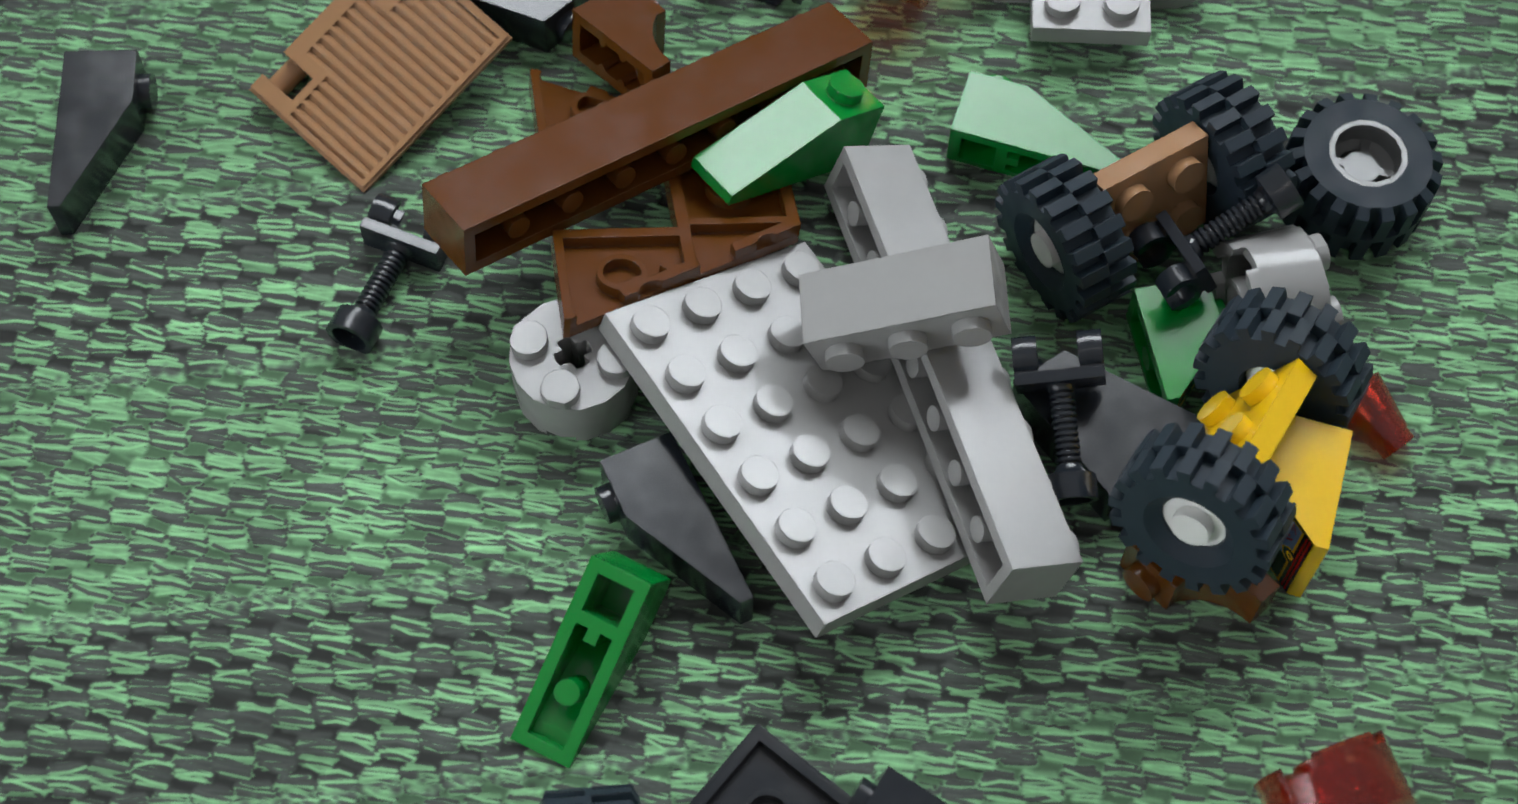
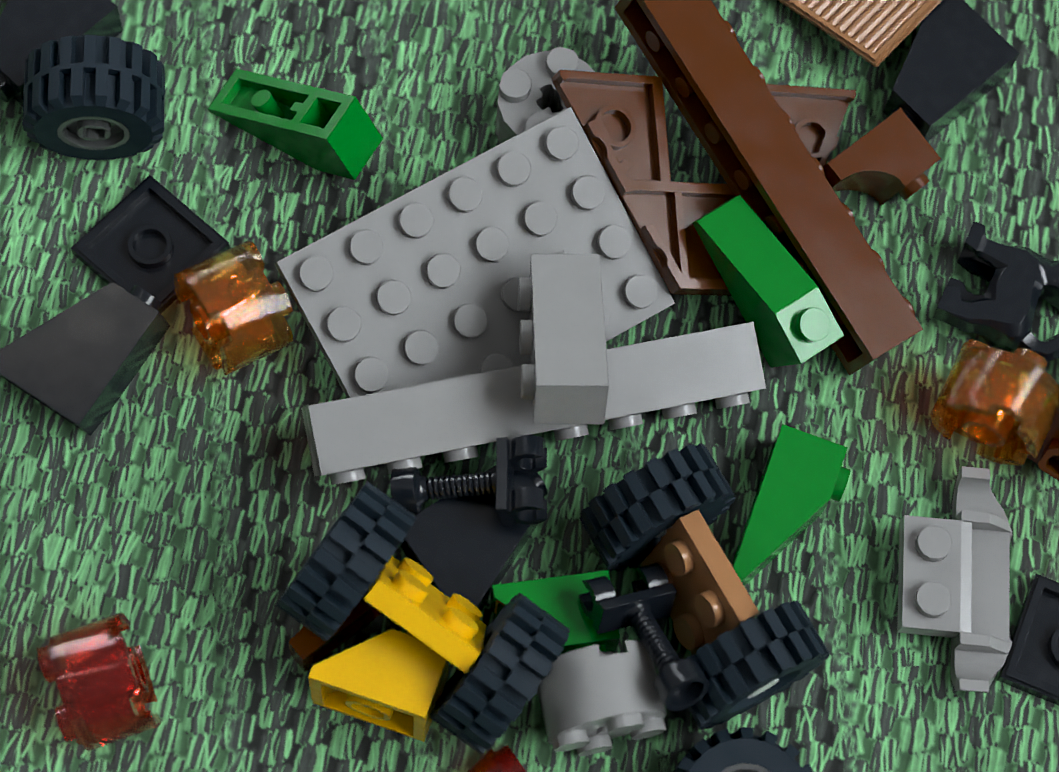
camera: 85 degrees right, 5 degrees up
black slope [594,432,753,624] -> none
none -> clear orange brick [174,240,294,375]

